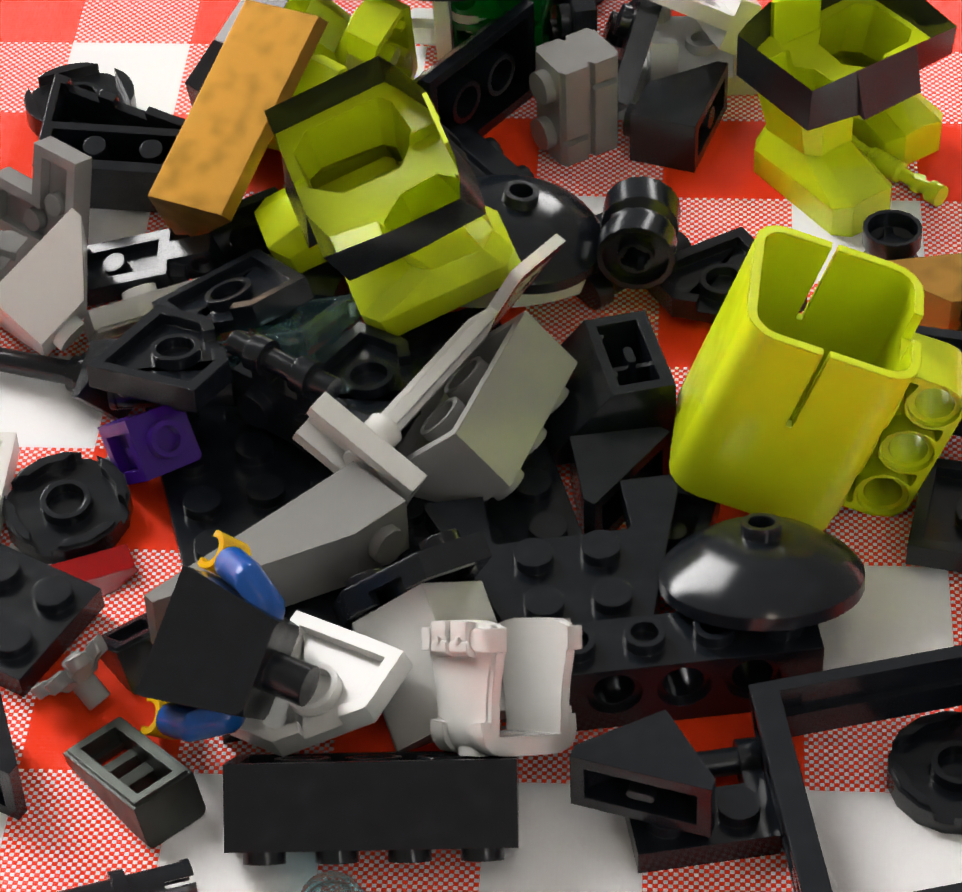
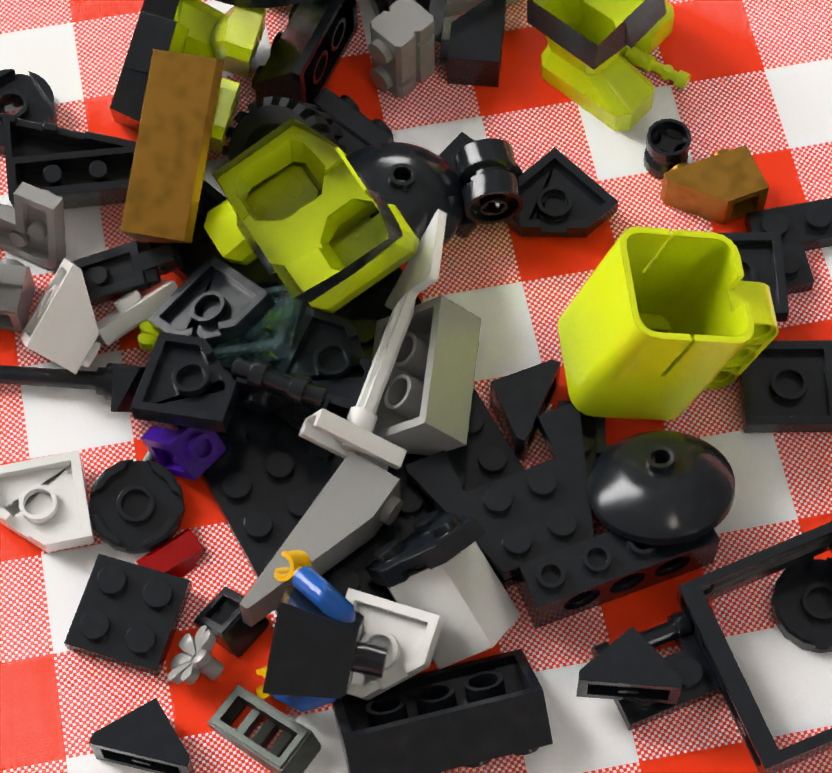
camera: 15 degrees left, 20 degrees up
white piece [421,617,583,757] -> none
black slope [543,310,676,466] -> none

